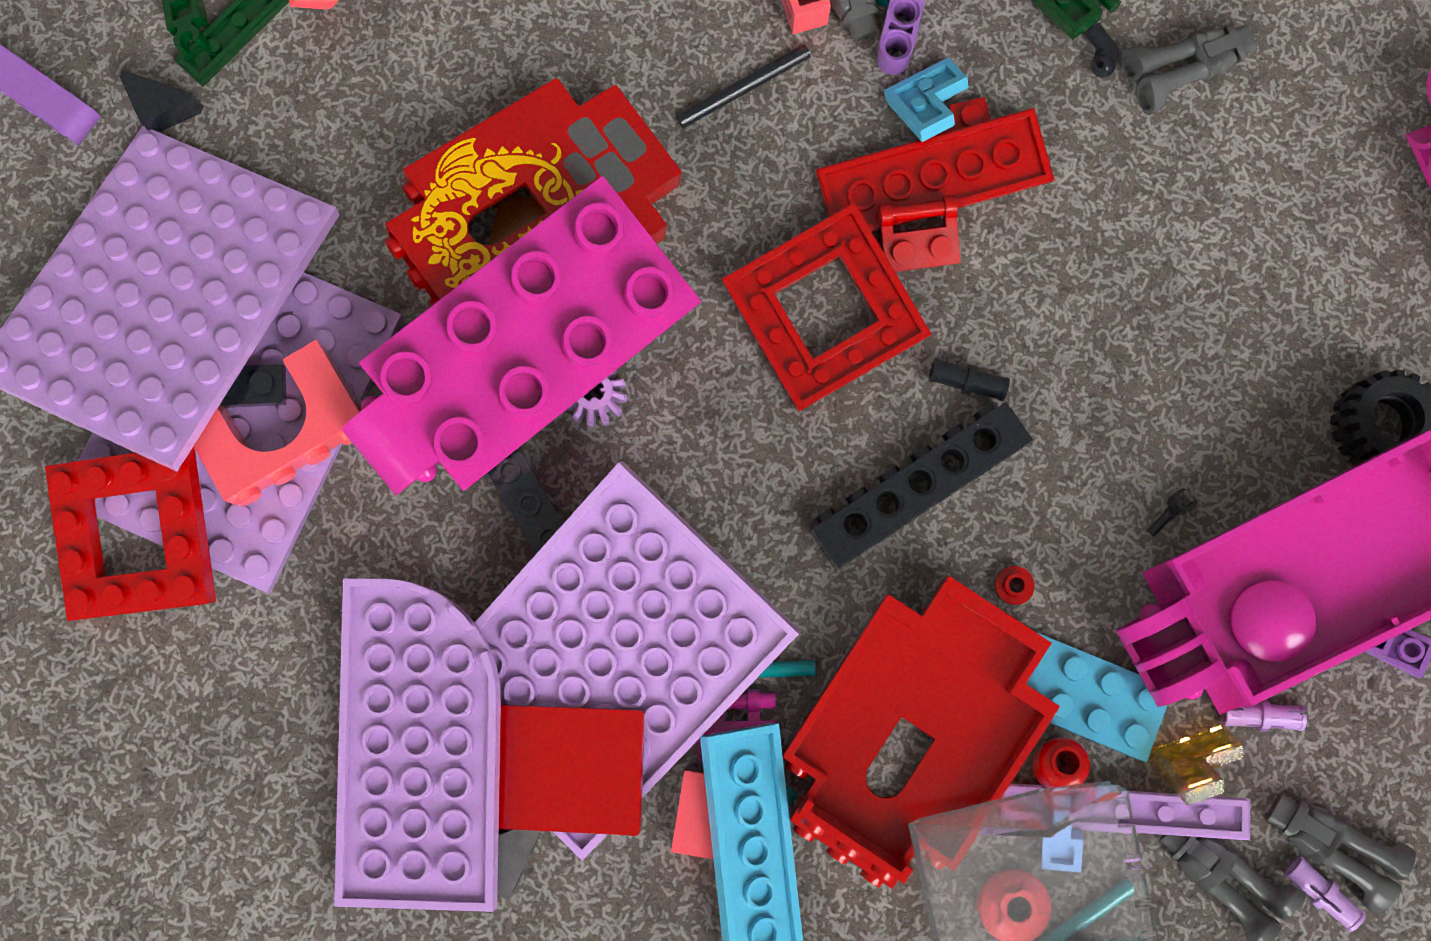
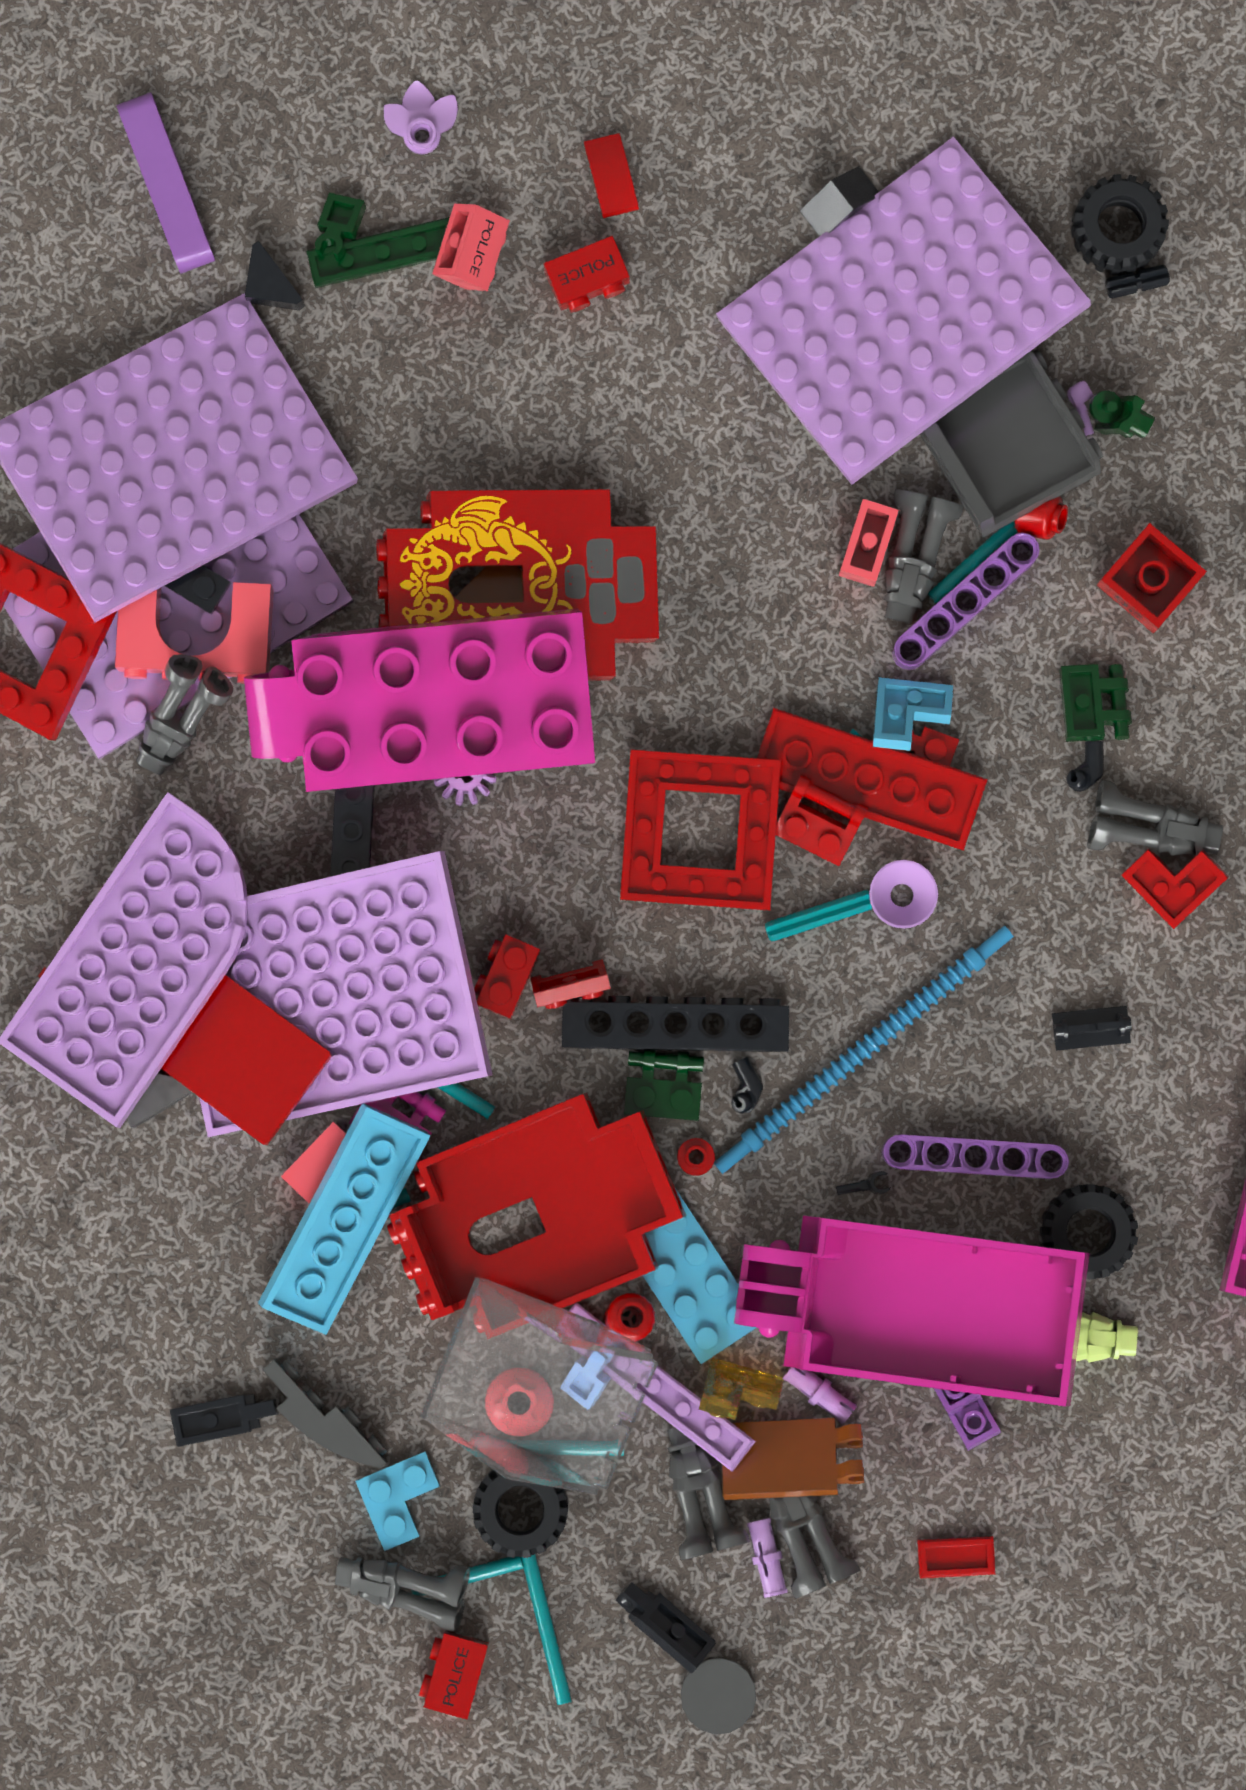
camera: 35 degrees right, 5 degrees up
black bar [676,44,811,129] -> none
black pin [928,358,1010,401] -> none
dark pink dish [1231,581,1316,662] -> none
none -> dark grey piece [136,654,233,775]
none -> red brick [474,934,541,1020]
none -> red plate [530,959,611,1009]
none -> dark green plate [624,1049,704,1121]
none -> dark azure hose [714,926,1014,1174]
none -> dark orange tile [722,1418,864,1500]
none -> black arm [731,1056,763,1114]
none -> teal axle [765,890,872,941]
none -> lavender piece [869,860,938,929]
none -> medium lavender beam [882,1134,1069,1179]
none -> black hinge [1052,1006,1132,1051]
none -> red plate [1121,848,1229,930]

